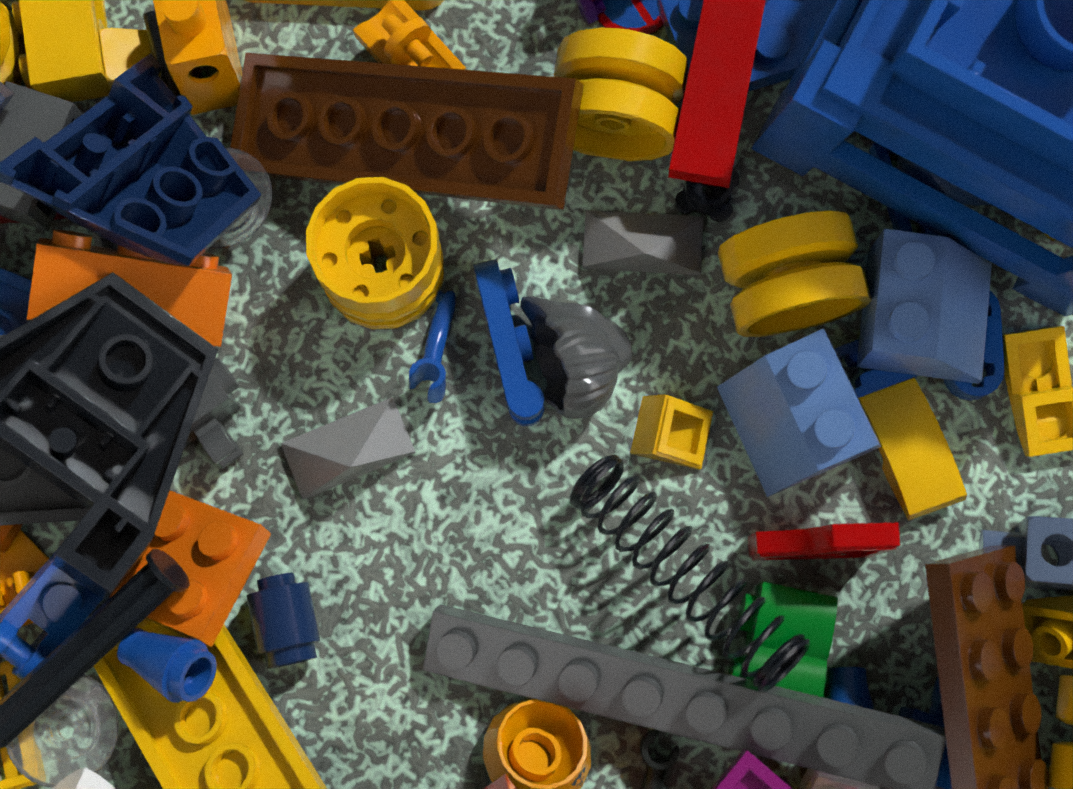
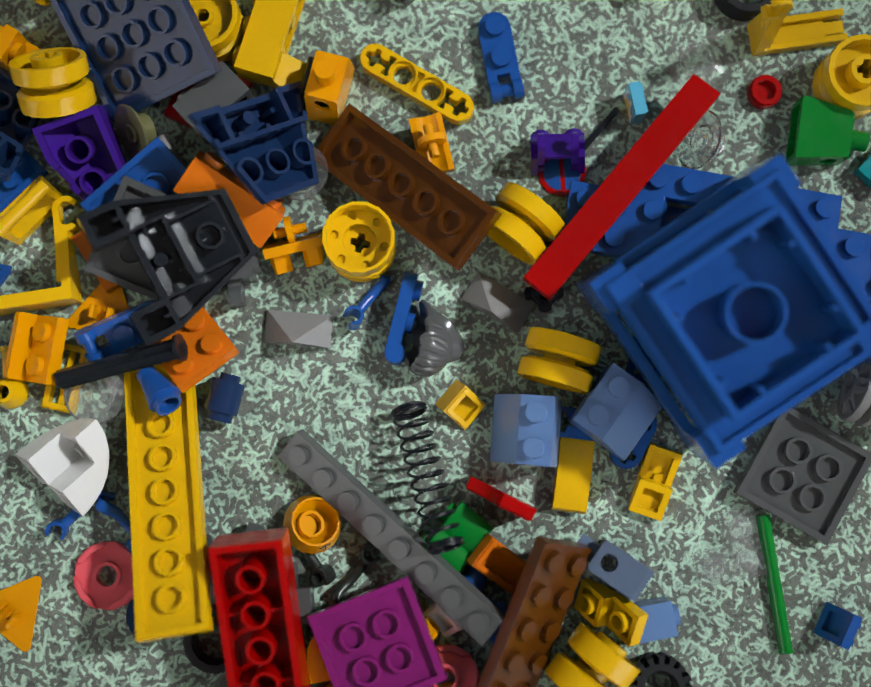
camera: 25 degrees right, 5 degrees up
none -> light orange hips [262,216,324,275]
none -> orange tile [466,533,526,595]

